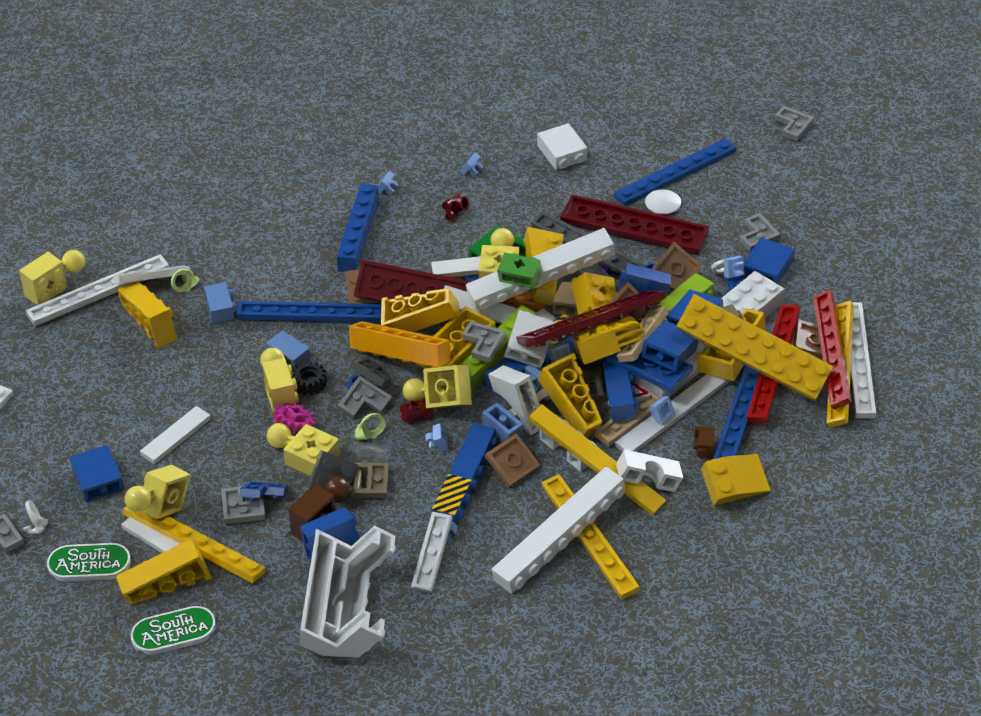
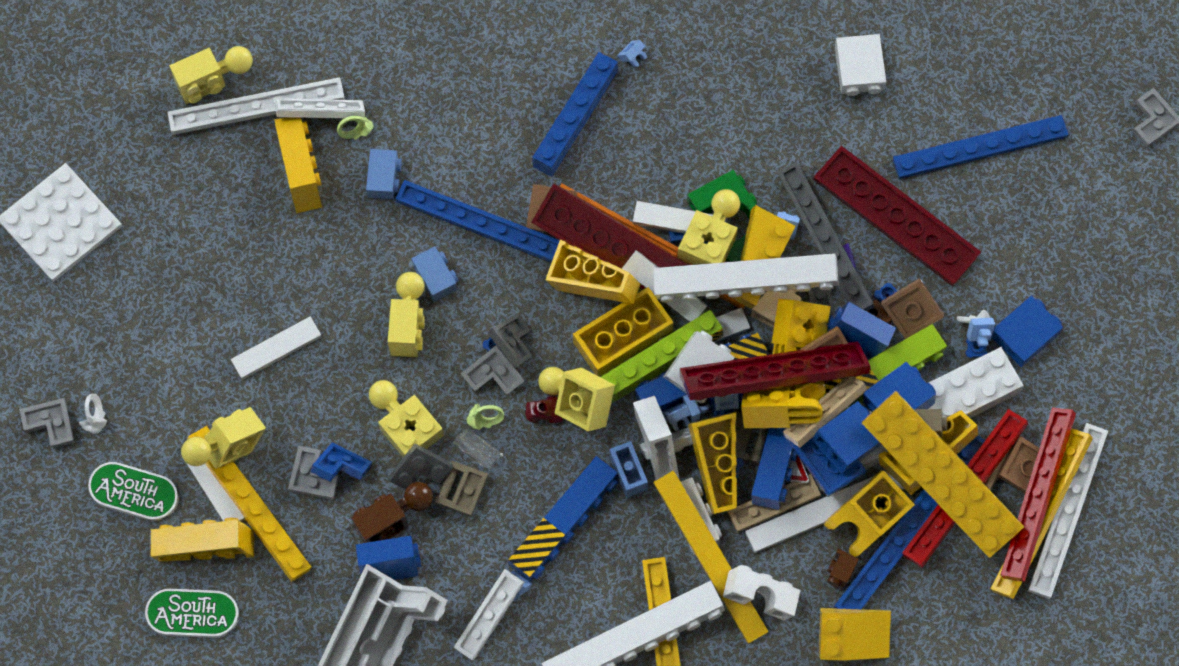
camera: 20 degrees right, 25 degrees up
blue brick [69,445,124,502] -> none
dark pink gear [272,403,316,434] -> none
black tyre [291,361,327,395] -> none
light orange brick [349,321,451,368] -> none
light blue tile [425,424,448,452] -> none
dark red plate [442,194,469,221] -> none
light blue tile [459,152,483,176] -> none
light grey plate [462,321,506,363] -> none
medium nougat plate [484,433,540,488] -> none
bright green brick [497,252,542,289] -> none
white dish [645,190,681,215] -> none
light blue tile [649,396,676,424] -> none
light grey plate [740,213,780,252] -> none
none -> yellow brick [824,470,915,557]

